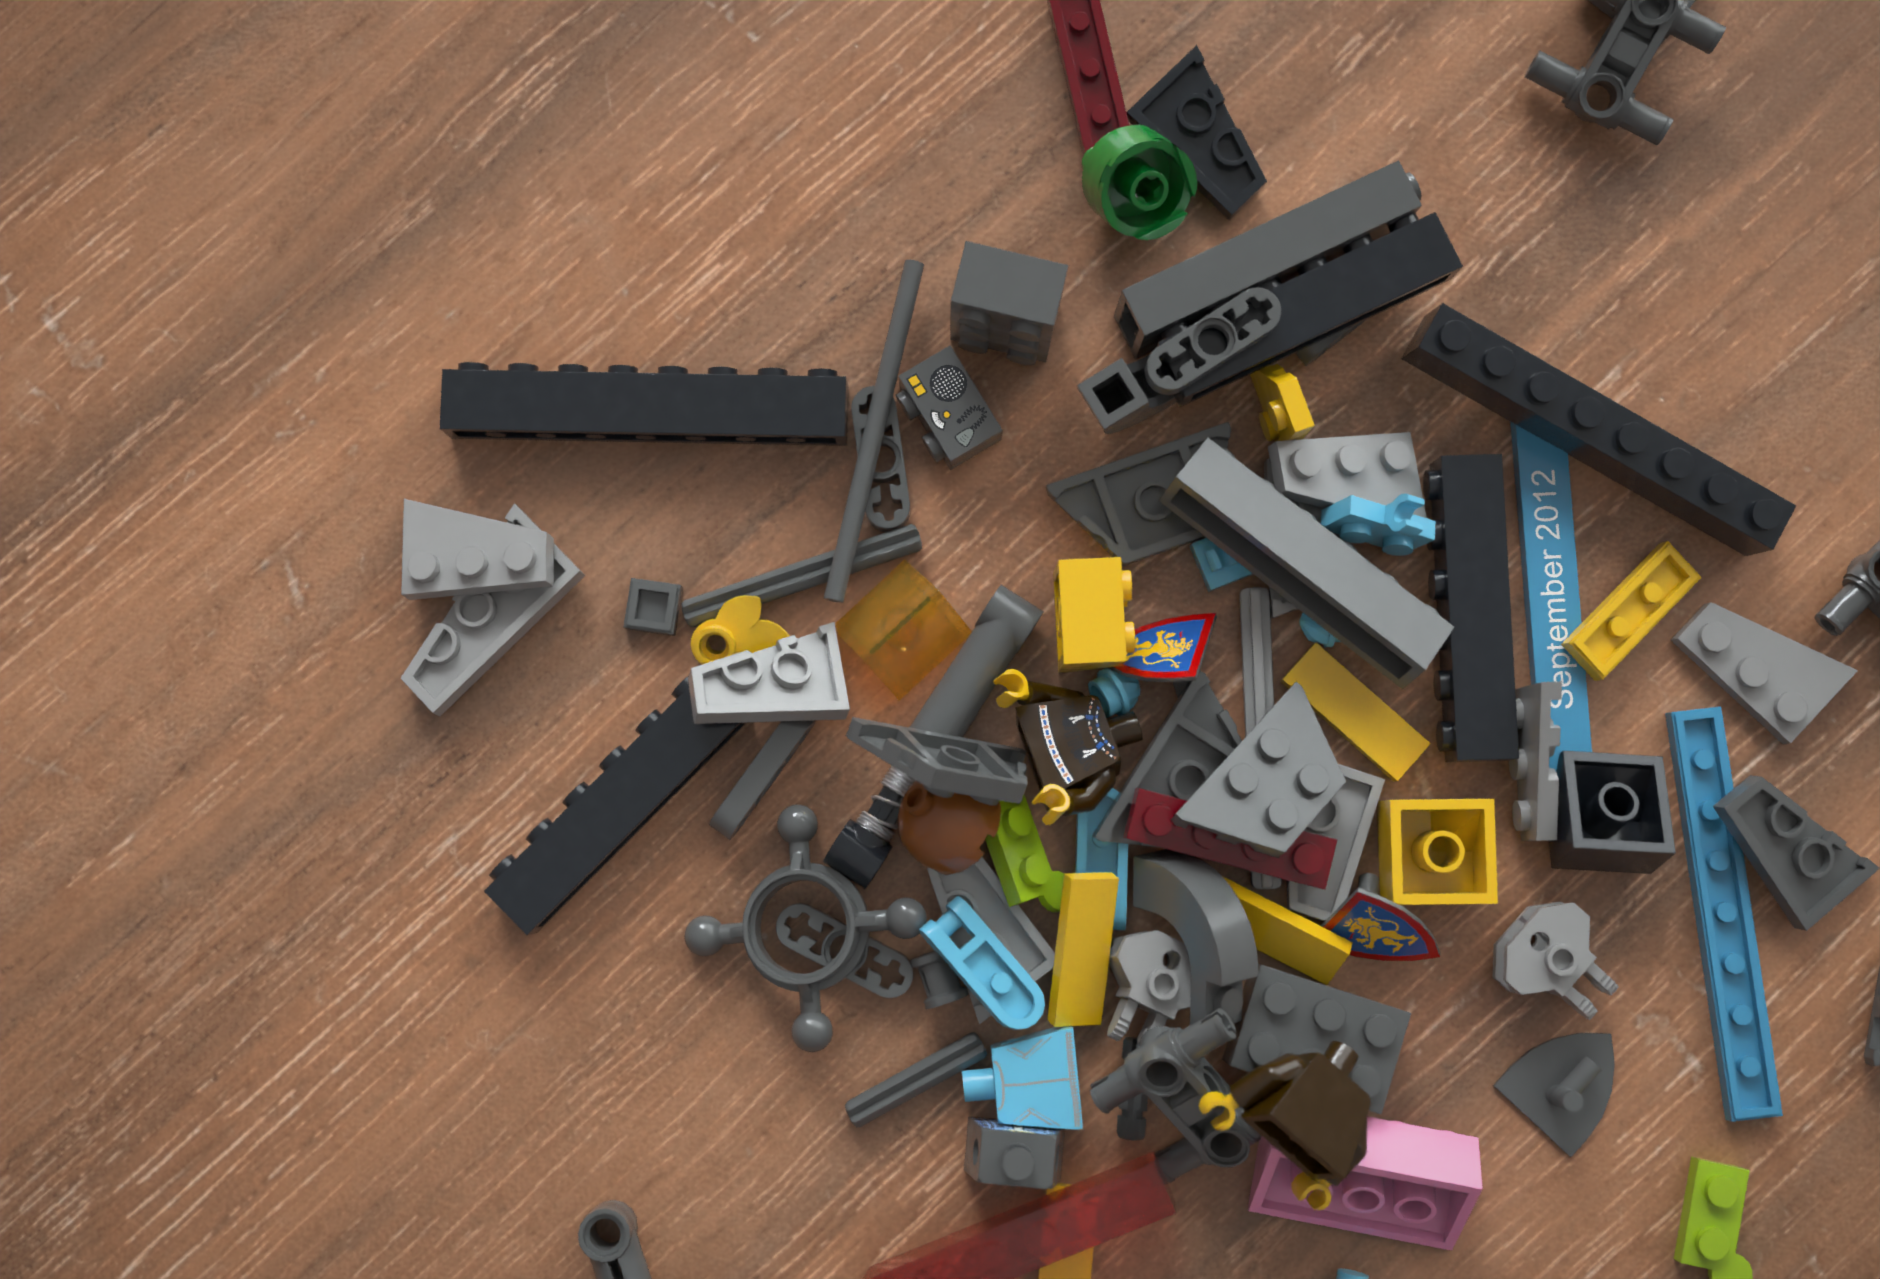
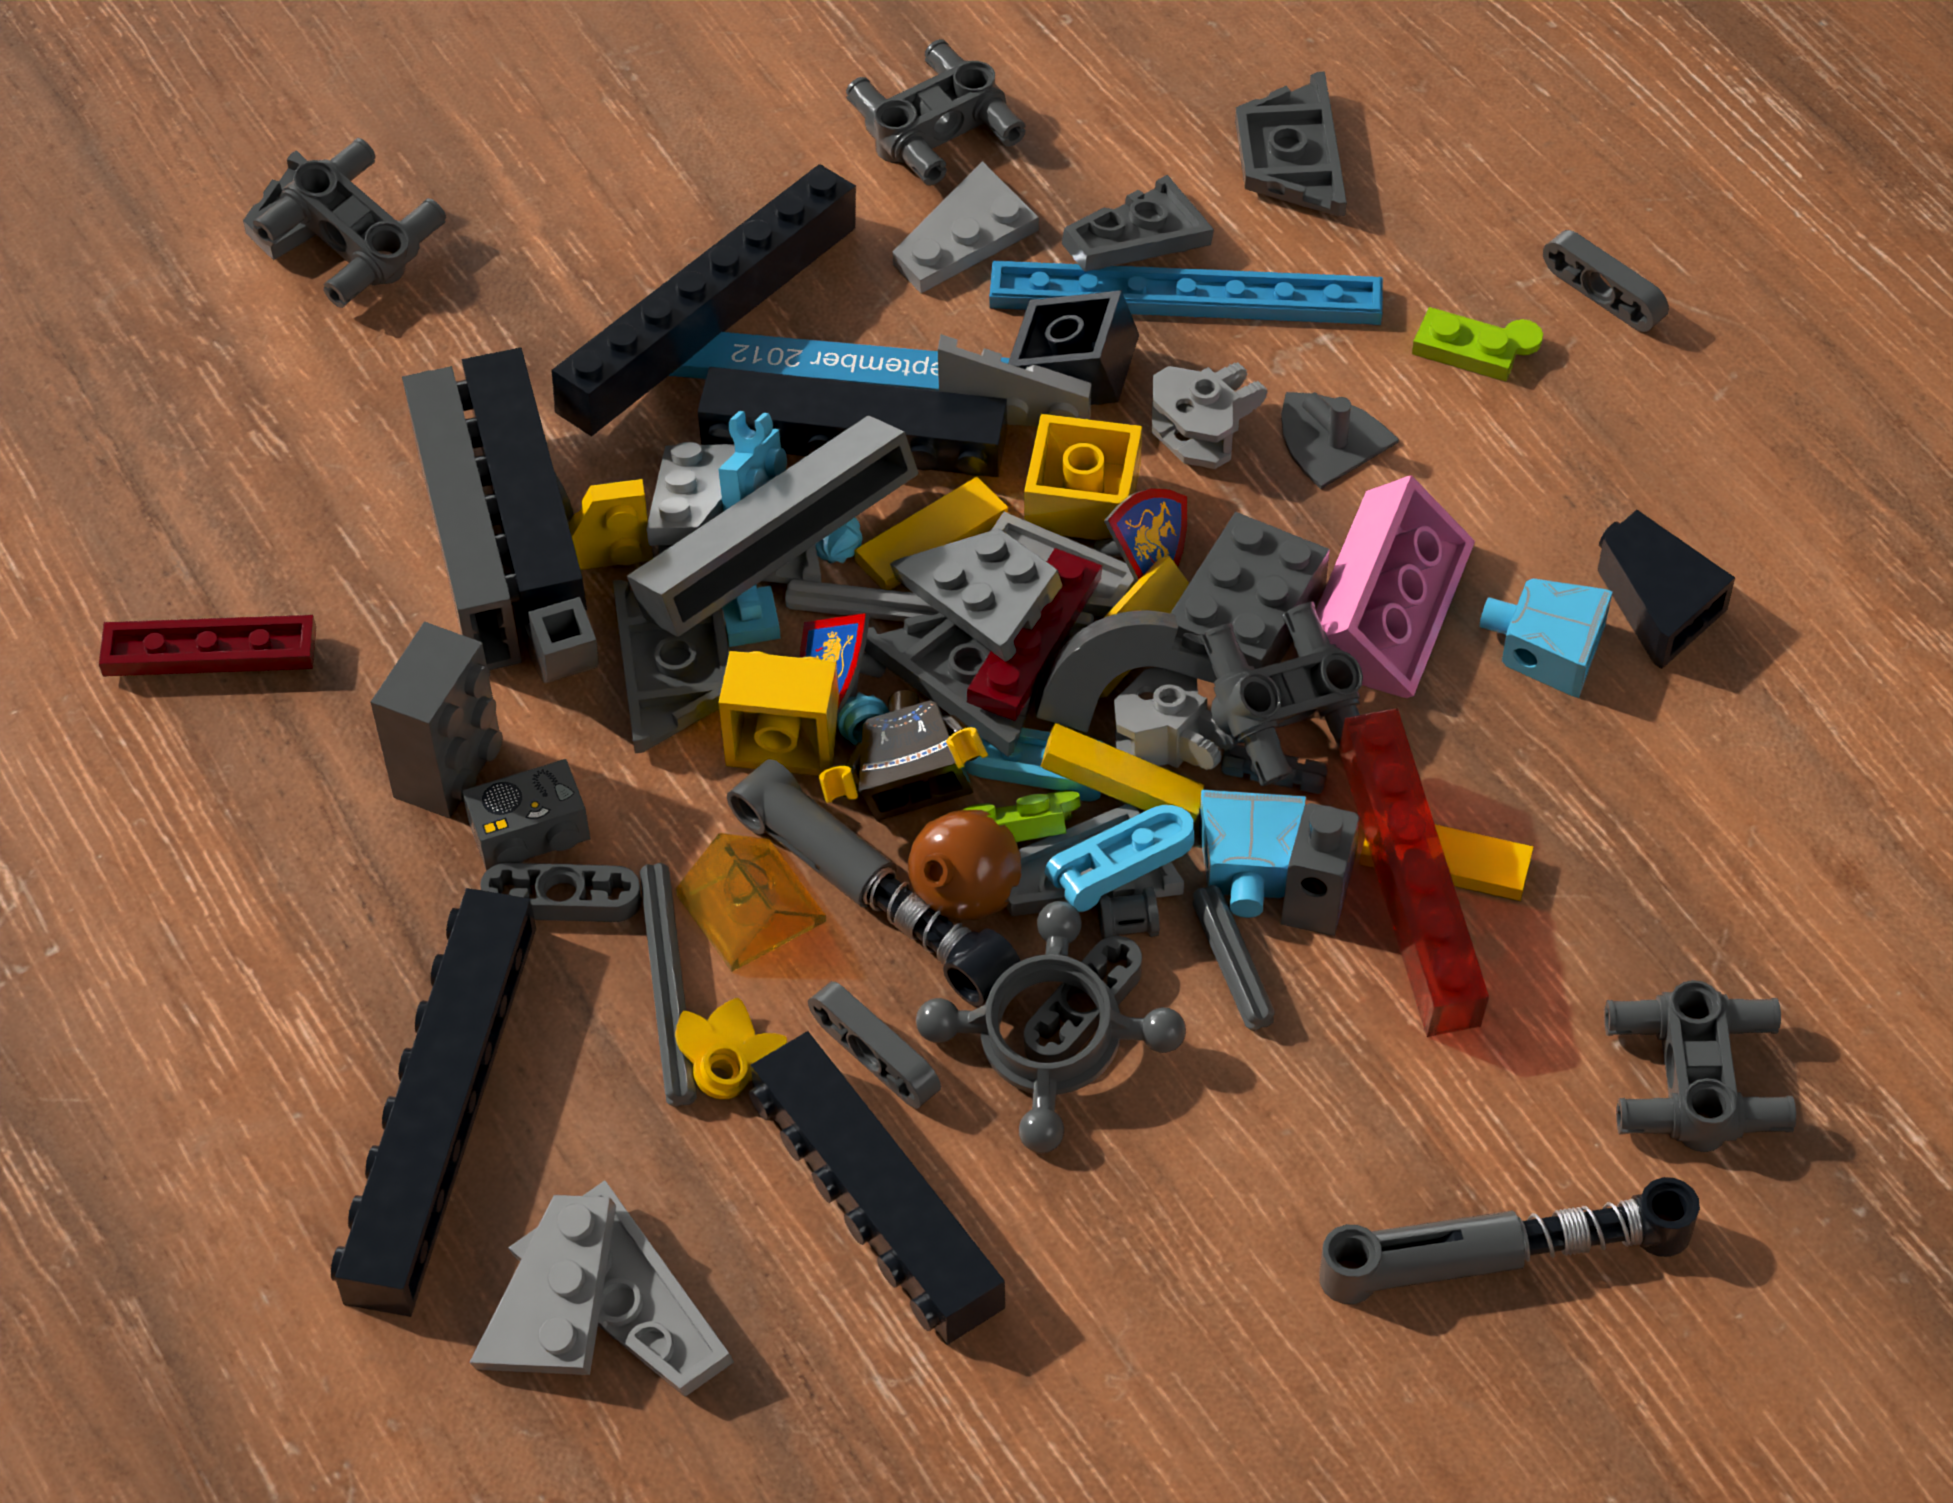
camera: 80 degrees left, 30 degrees down
dark grey tile [624,578,683,636] -> none
wing [688,622,850,724] -> none
dark grey piece [824,259,924,603] -> none
dark grey wing [846,717,1027,805] -> none
green brick [1081,125,1197,240] -> none
black wing [1127,45,1267,221] -> none
dark grey beam [1145,288,1281,395] -> none
dark brown torso [1199,1041,1371,1210] -> none
yellow tile [1561,541,1702,681] -> none

